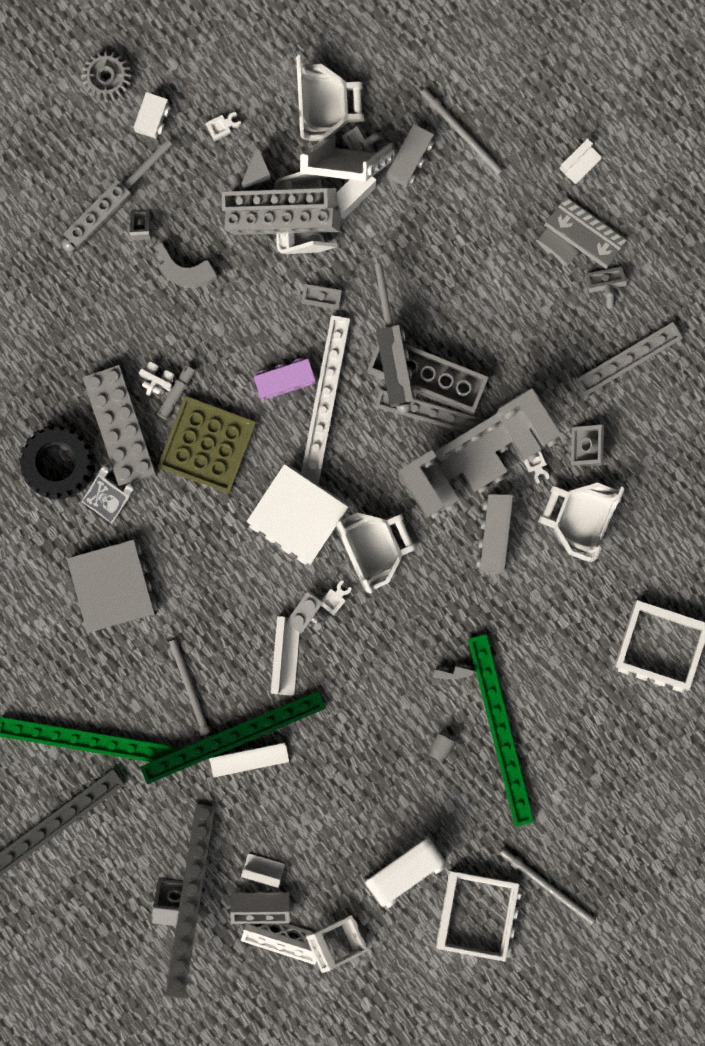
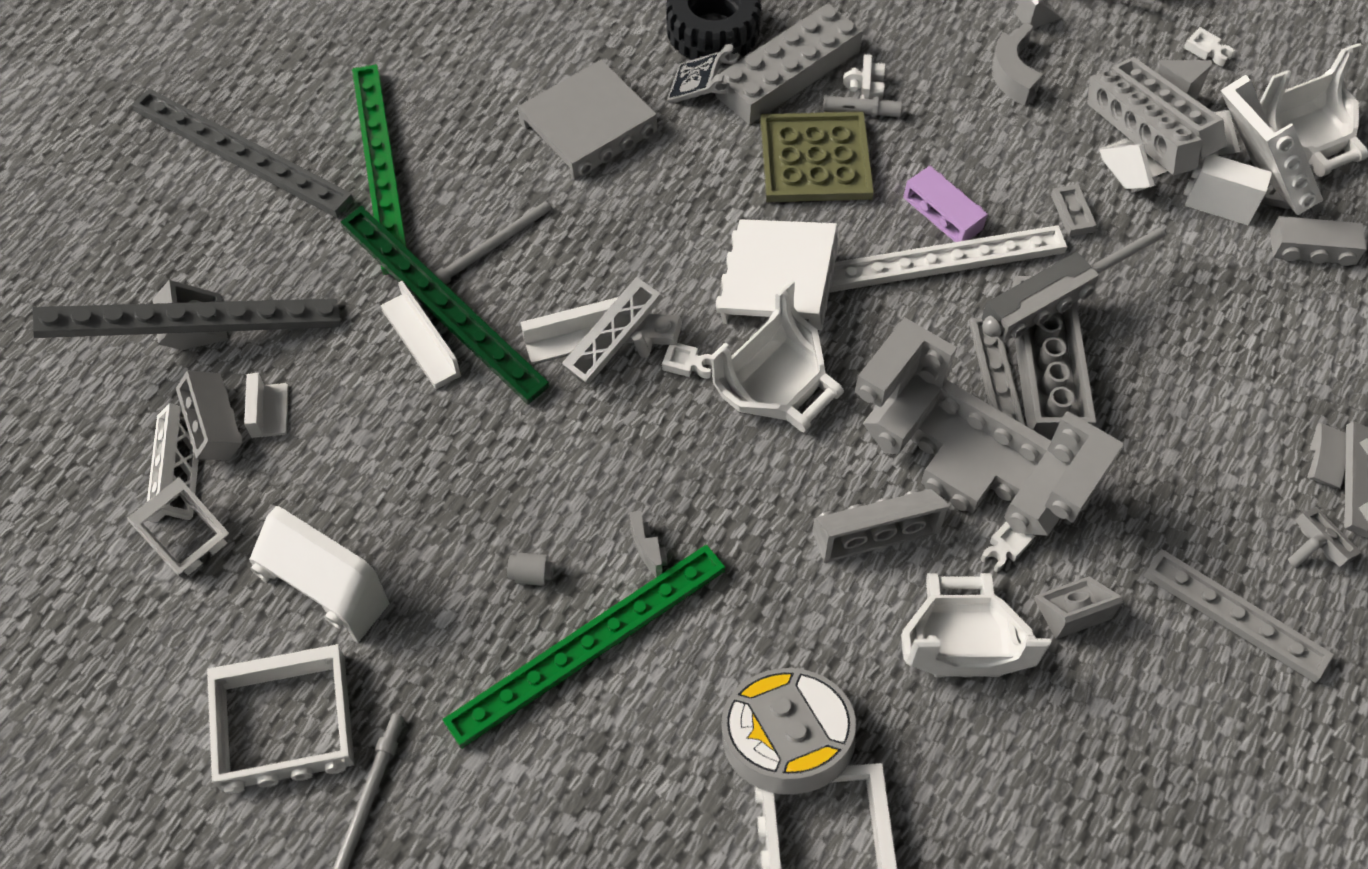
camera: 70 degrees right, 25 degrees down
none -> light grey fence [562,277,663,385]
none -> piece [721,668,856,794]

